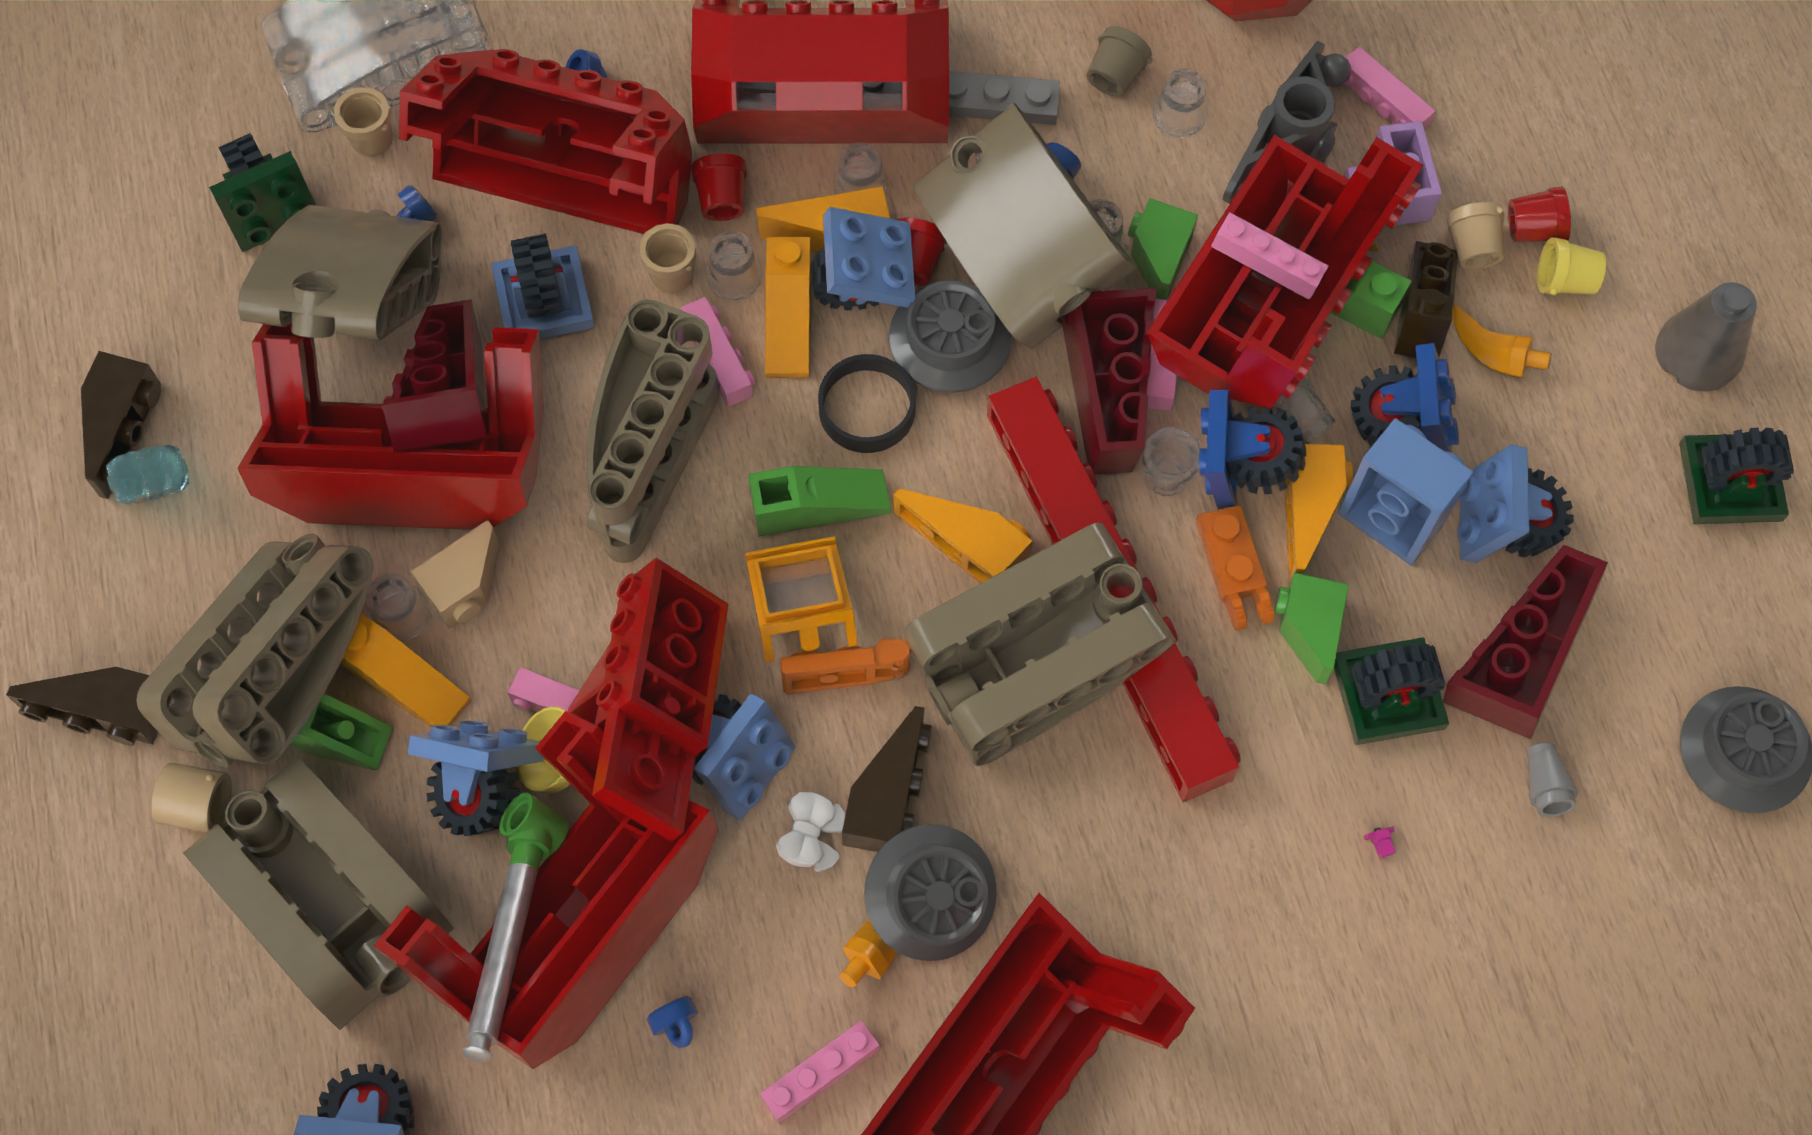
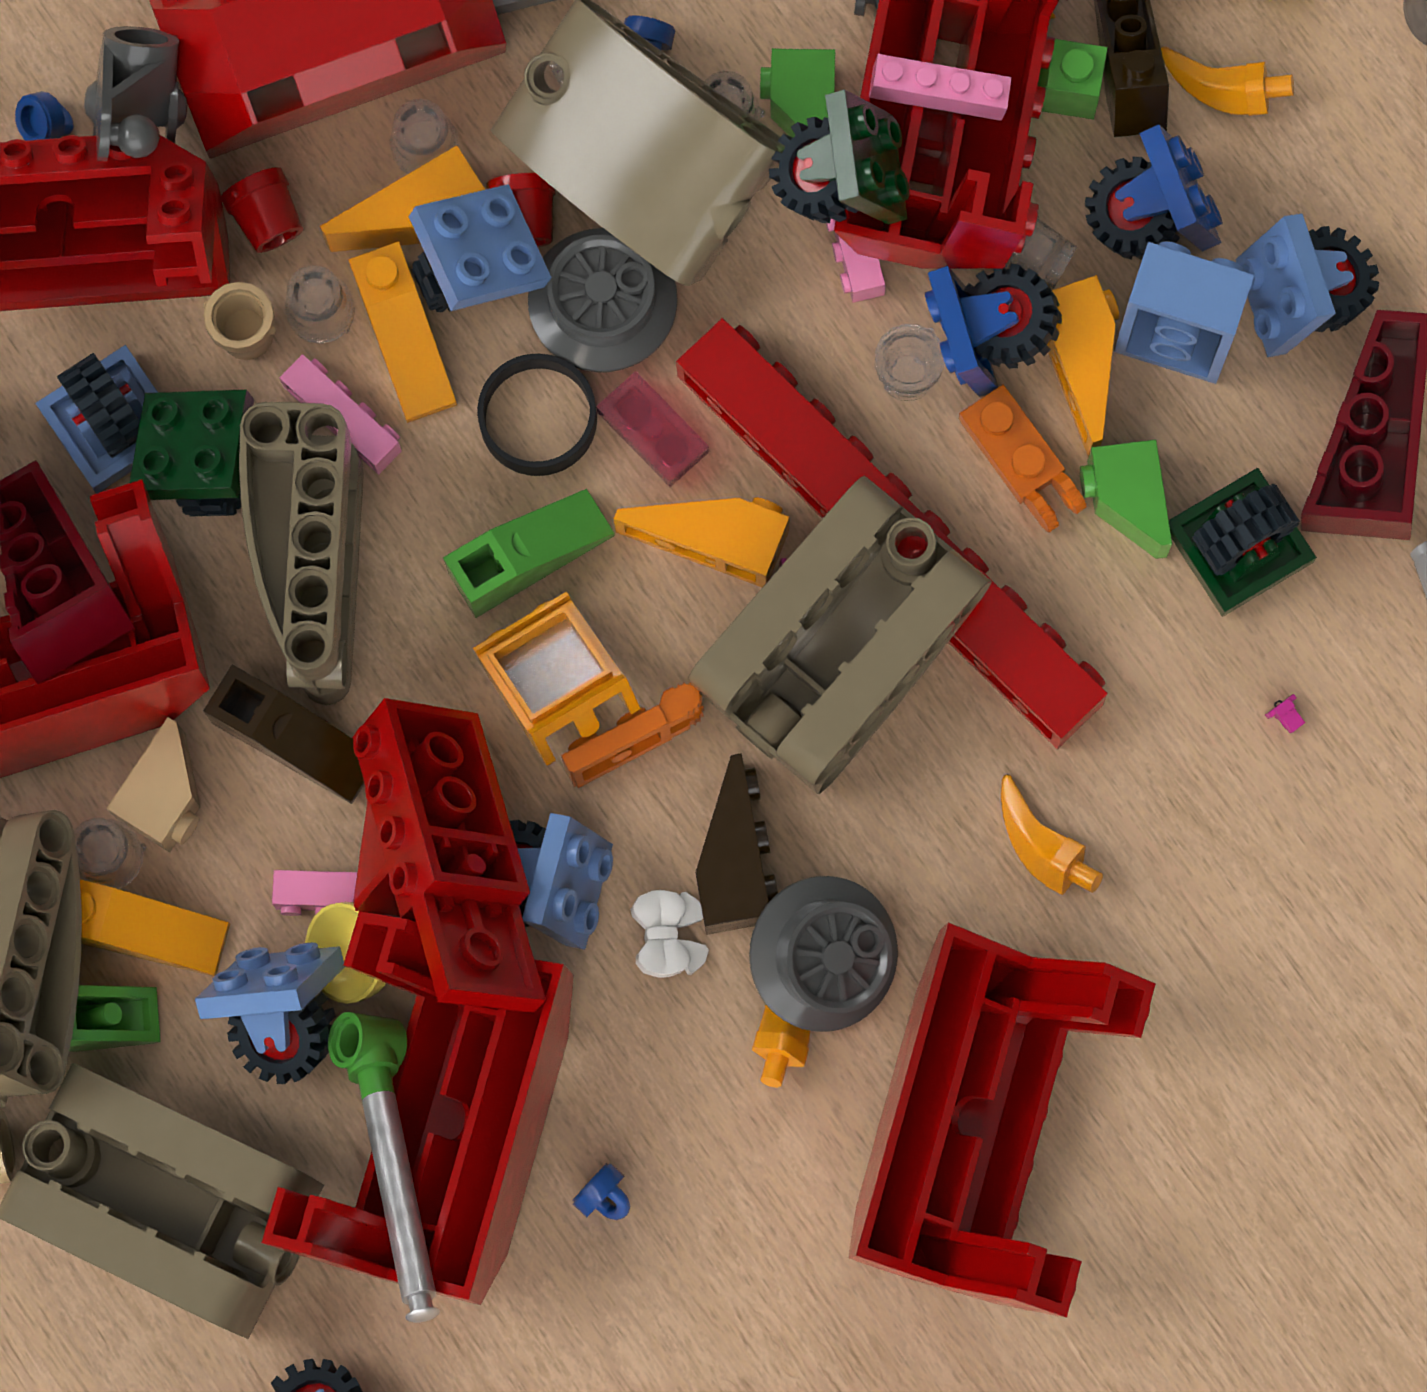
camera: 15 degrees left, 10 degrees up
bright pink piece [760,1020,880,1124] -> none
dark red wedge [1061,288,1156,475] -> none
none -> dark grey piece [84,26,188,161]
none -> dark green plate [129,389,254,517]
none -> dark brown slope [203,664,365,804]
none -> clear pink plate [596,371,709,487]
none -> plate [769,89,909,224]
none -> light orange bar [1001,775,1103,895]

